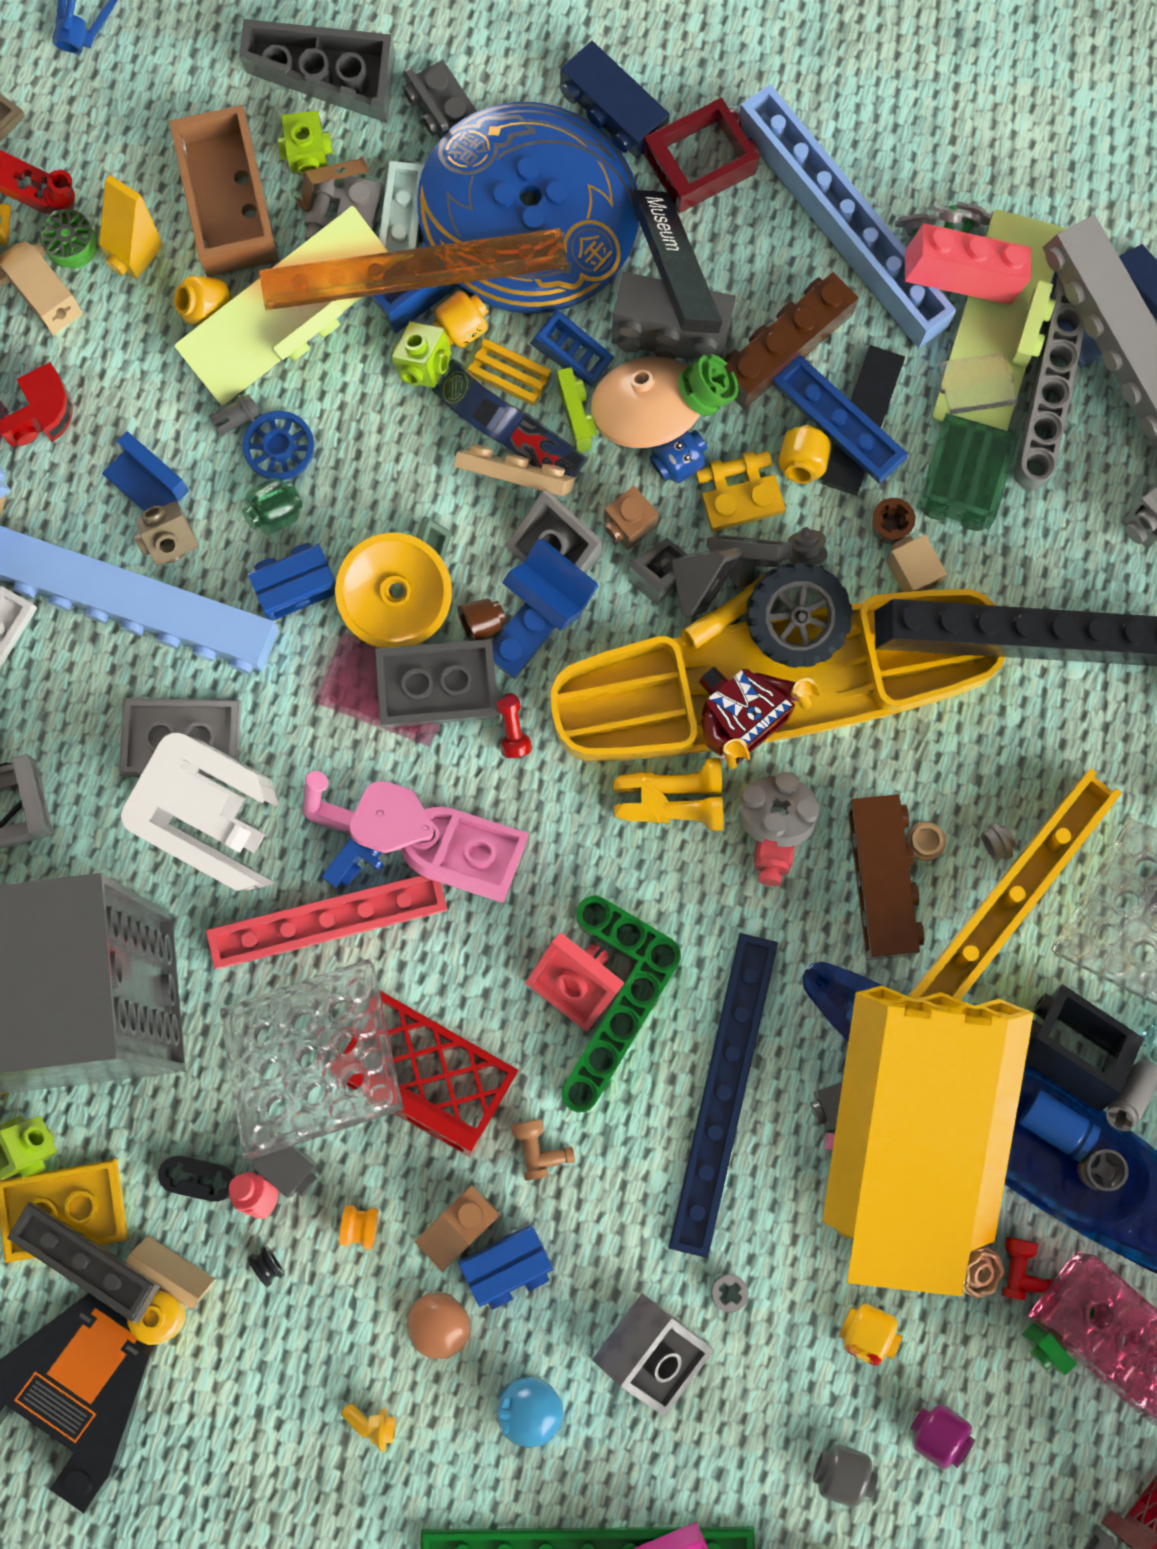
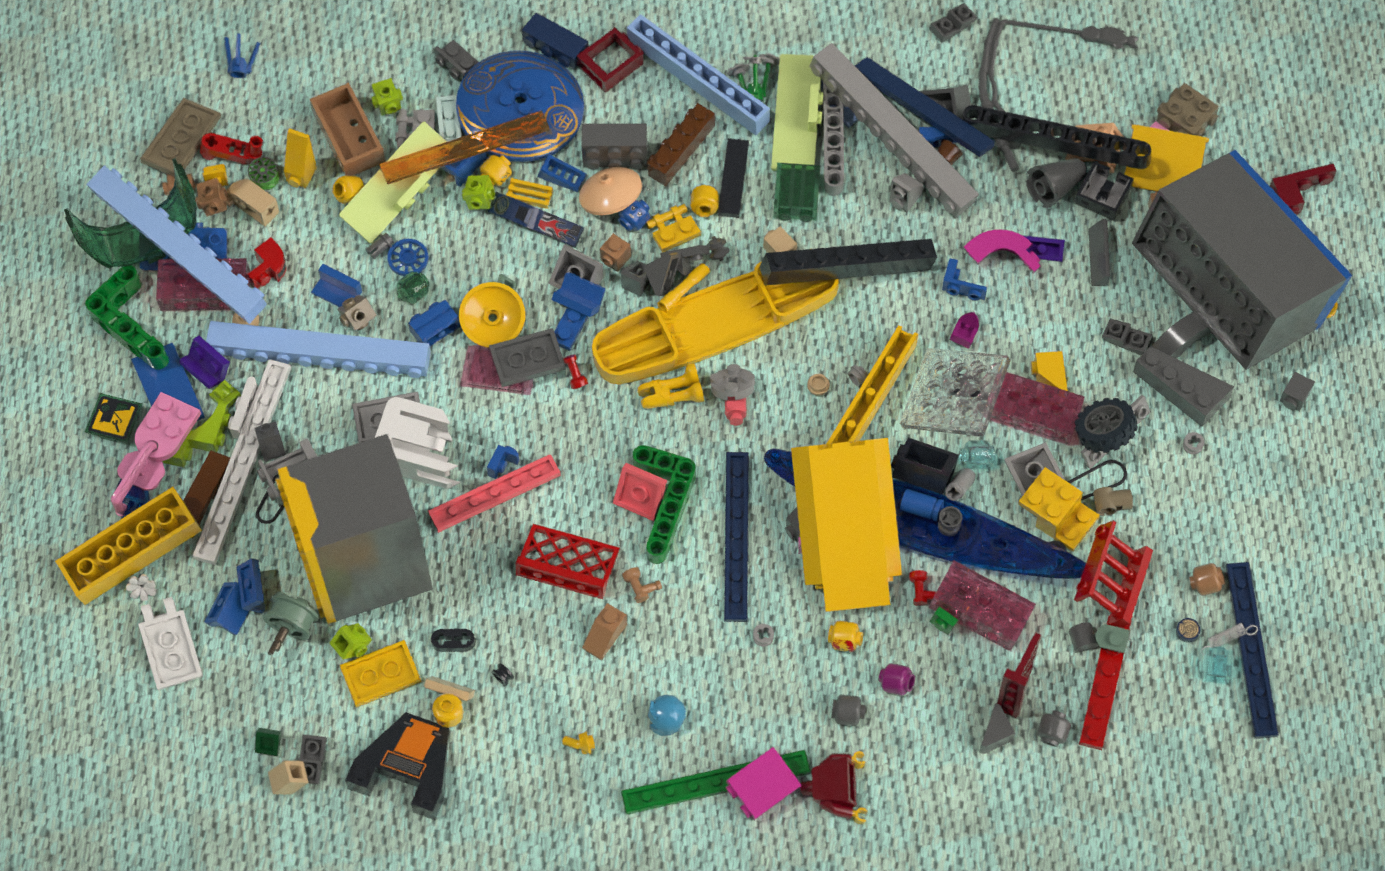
camera: 10 degrees left, 15 degrees down
dark grey tile [7,1202,161,1323] -> none
clear piece [220,959,404,1160] -> none
coral arm [229,1172,279,1219] -> none
dark grey wedge [239,19,395,123] -> none
dark grey brick [250,1134,319,1198] -> none
medium nougat piece [294,156,370,211] -> none
bright pink plate [302,771,529,903] -> none
light orange wheel [339,1204,379,1250] -> none
nougat hair [407,1293,471,1359] -> none
tan plate [454,444,575,497] -> none
reddish brown hat [457,598,506,641] -> none
blue brick [458,1223,554,1310] -> none
lime plate [557,367,597,452] -> none
flat silver slope [592,1293,714,1417] -> none
black tile [632,190,723,333] -> none
bright green wheel [678,354,739,416] -> none
torso [699,667,820,769] -> none
black wheel [746,563,853,668] -> none
blue plate [773,355,907,484] -> none
reddish brown brick [847,794,925,961] -> none
reddish brown hat [872,498,916,544] -> none
coral brick [905,223,1031,305] -> none
clear piece [938,352,1017,415] -> none
tan plate [963,1247,1004,1298] -> none

